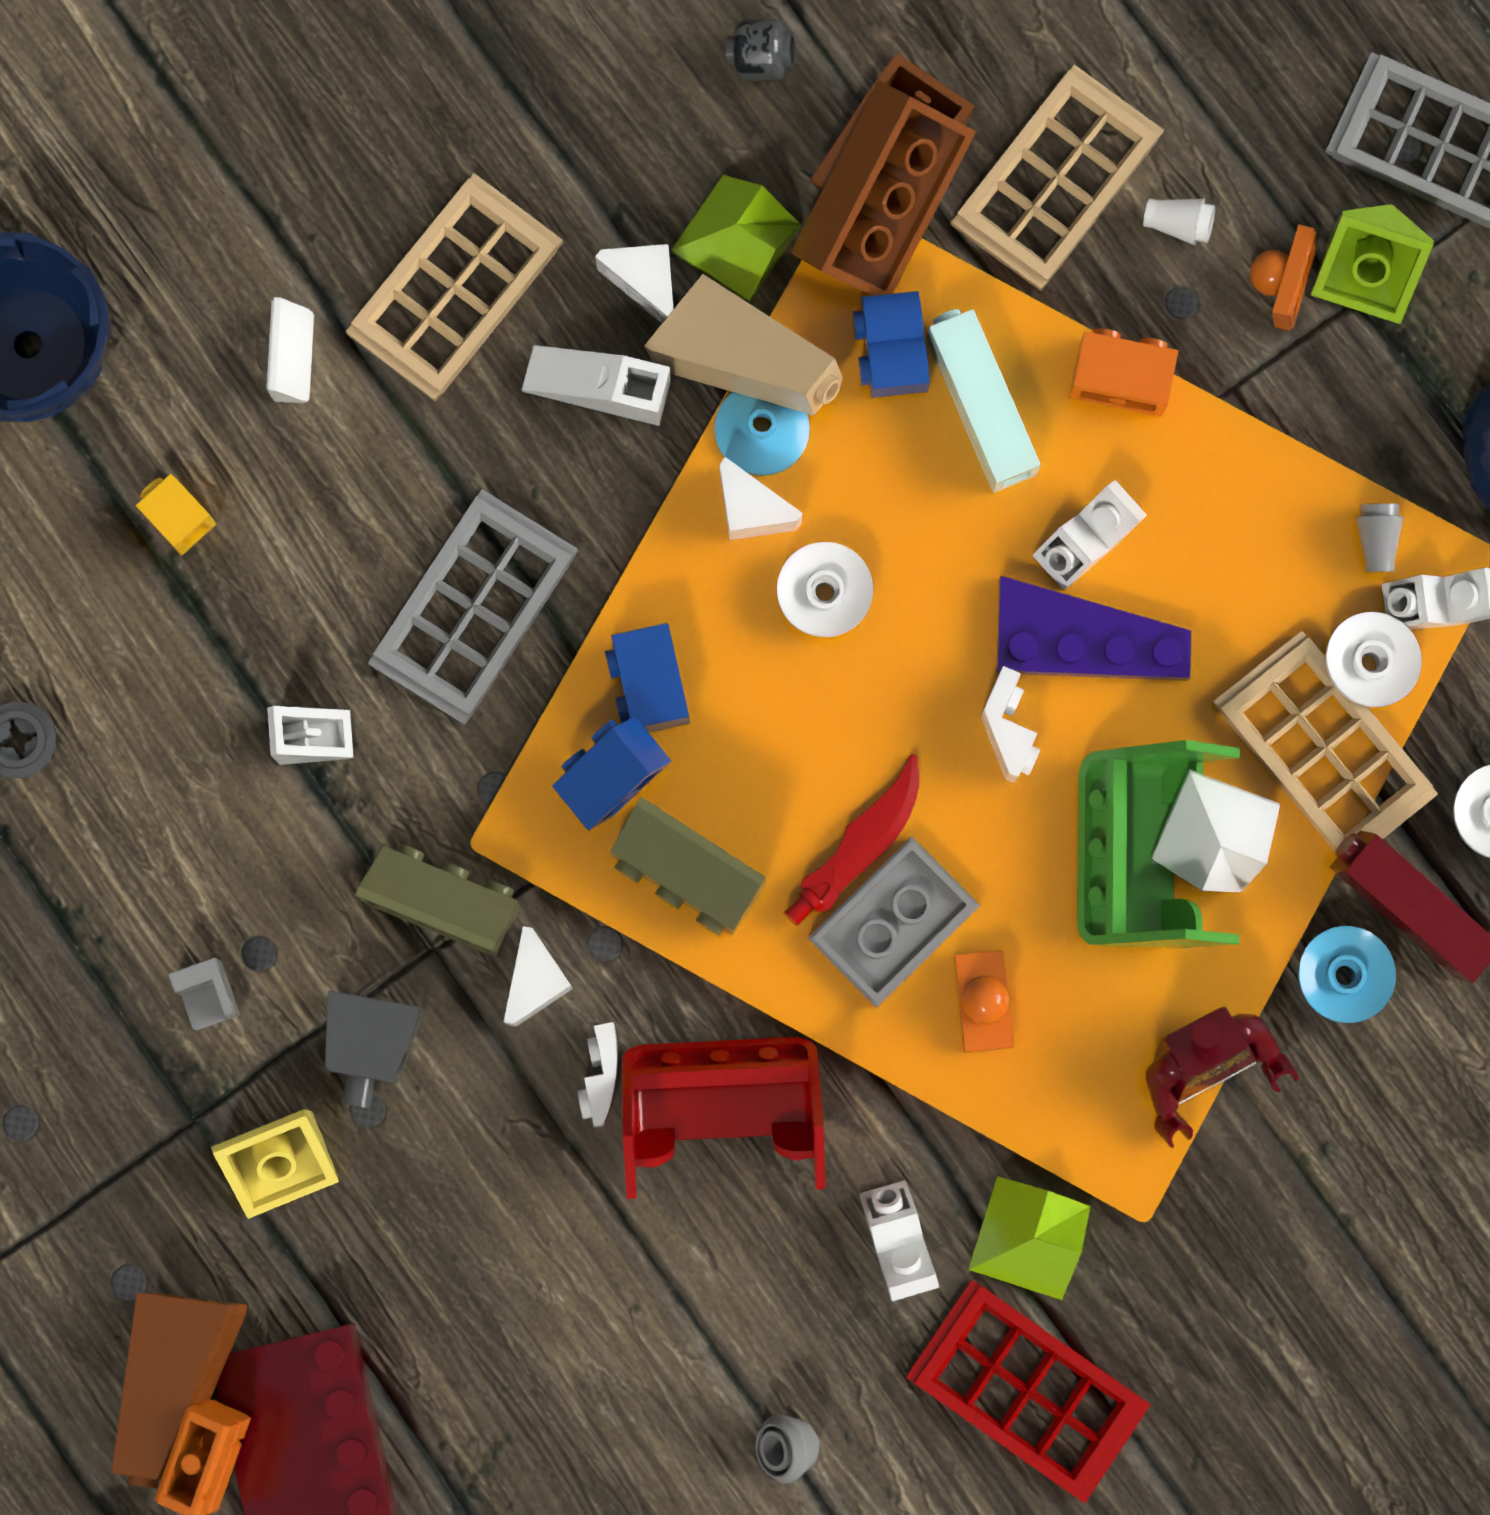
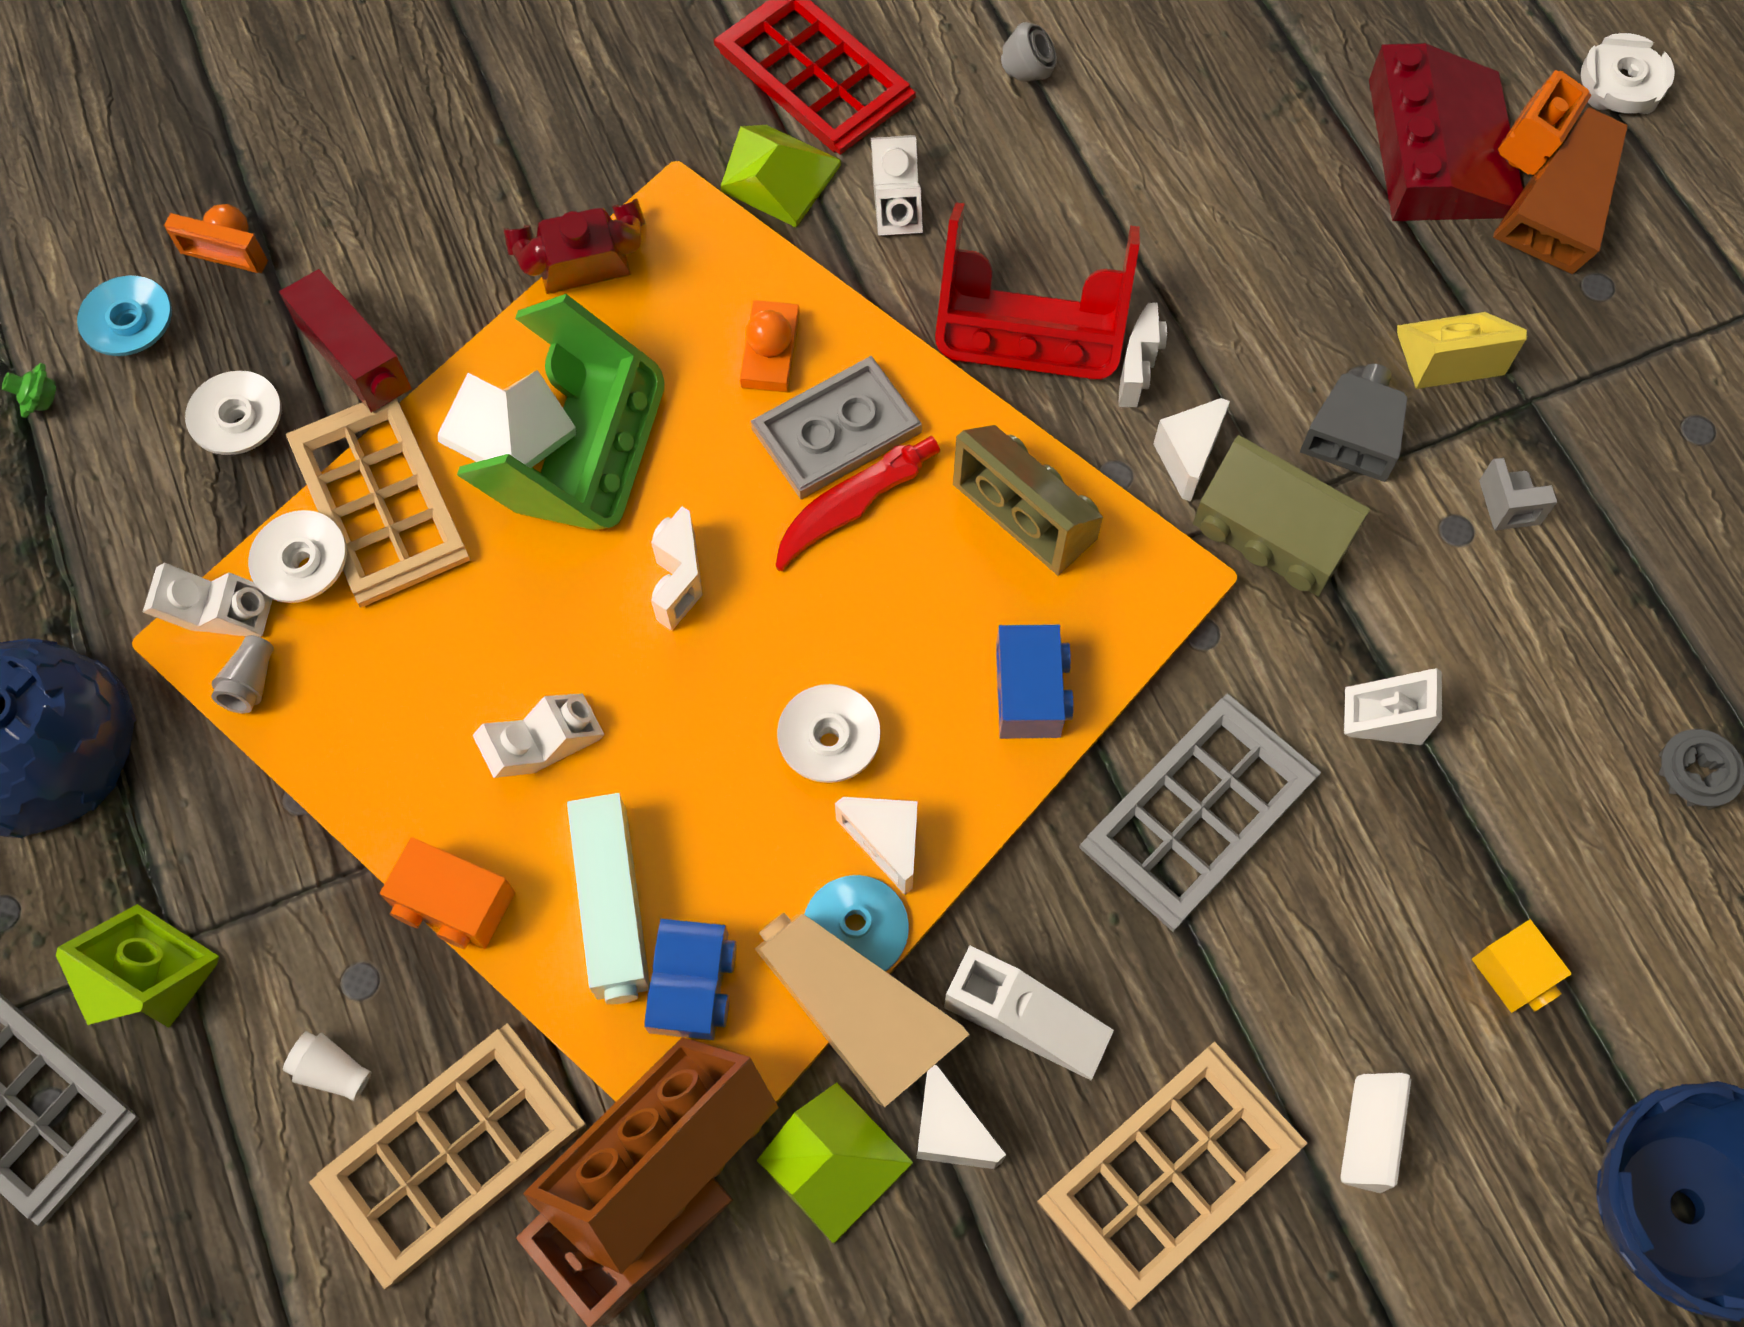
camera: 165 degrees left, 15 degrees down
blue brick [552,717,672,831] -> none
dark purple wing [996,576,1191,681] -> none
orange tile [1249,224,1318,331] -> none
medium azure dish [1298,926,1396,1023] -> none

